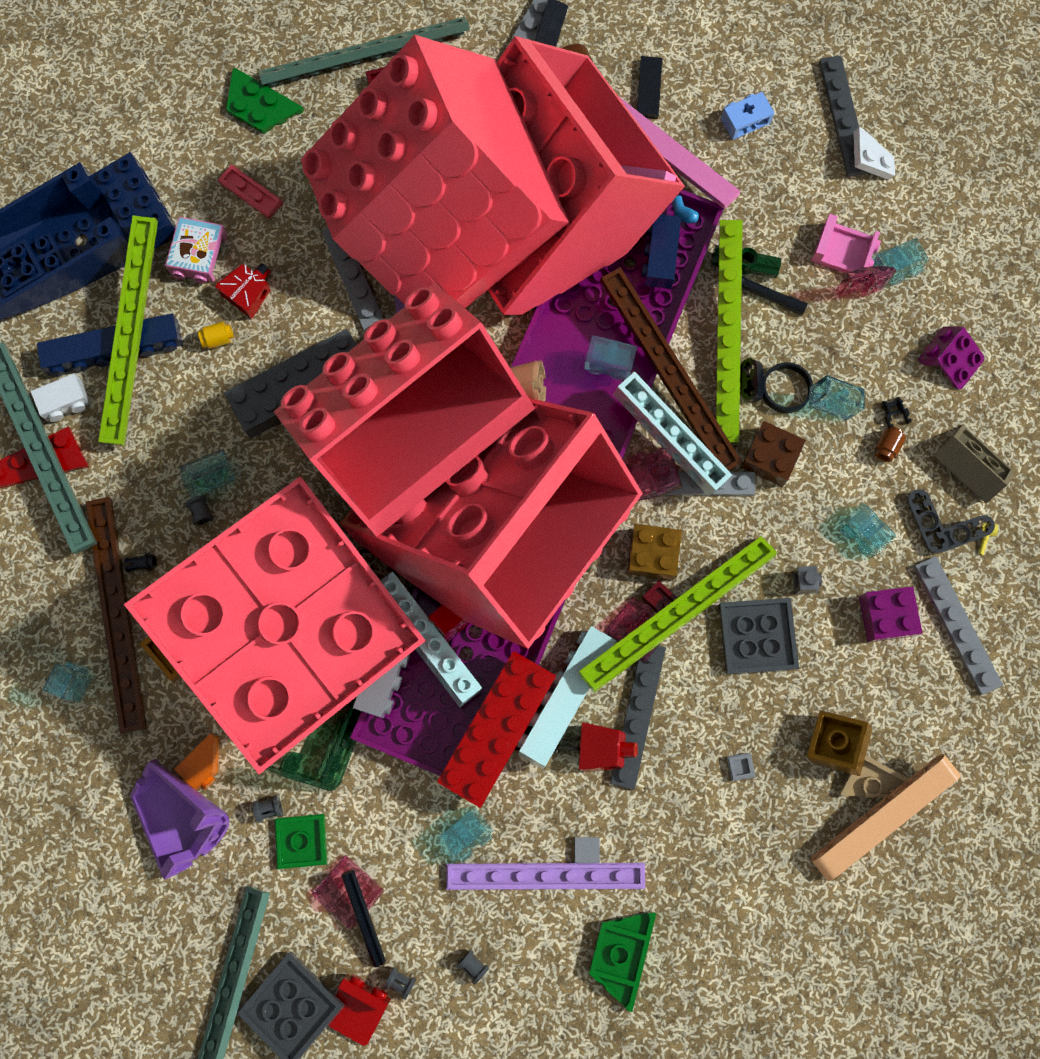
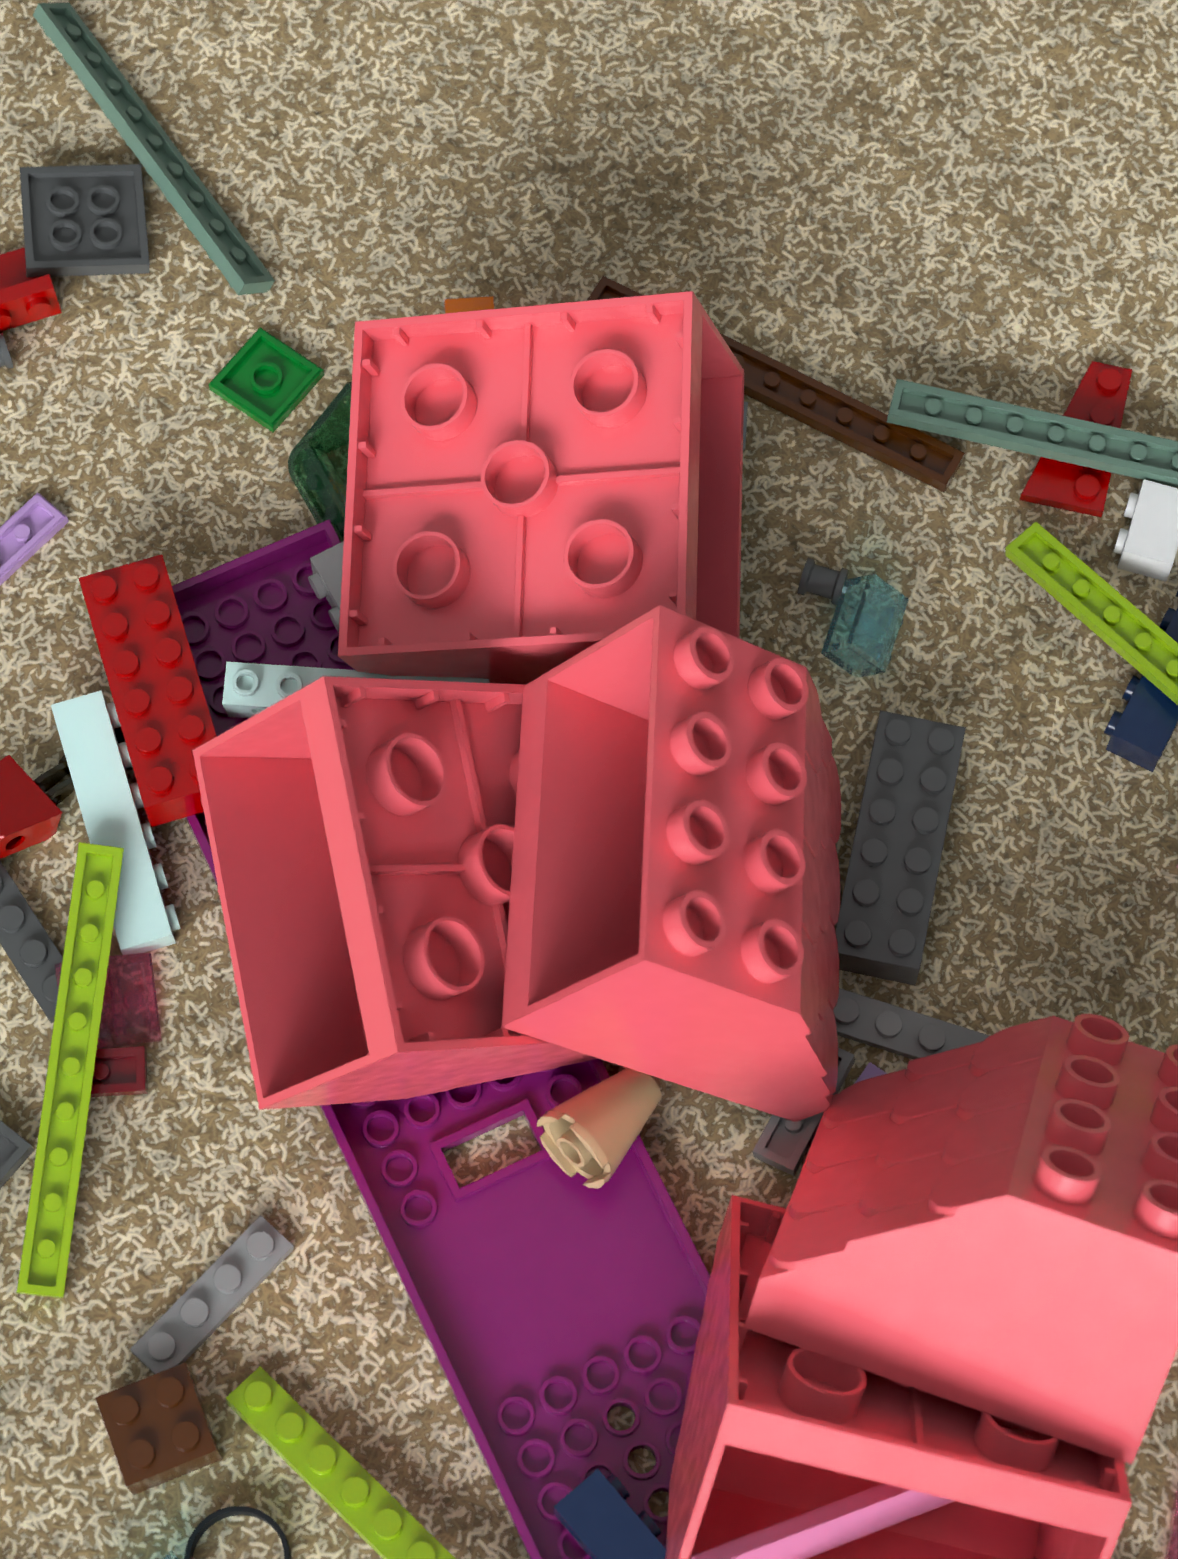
camera: 135 degrees right, 10 degrees down
clear light blue brick [42,661,94,703] -> none
black pin [124,552,157,572] -> none
medium lavender cone [130,759,230,880] -> none
yellow brick [198,321,234,349] -> none
red torso [215,263,271,319] -> none
dark grey bush [253,795,283,823] -> none
clear pink slope [312,855,385,930] -> none
black axle [342,870,386,967] -> none
clear light blue brick [436,807,494,863] -> none
clear light blue brick [584,335,637,380] -> none
reddish brown plate [600,267,742,471] -> none
light aqua brick [613,372,732,496] -> none
clear pink slope [623,447,683,501] -> none
pearl gold brick [627,523,682,581] -> none
black beam [740,358,765,402] -> none

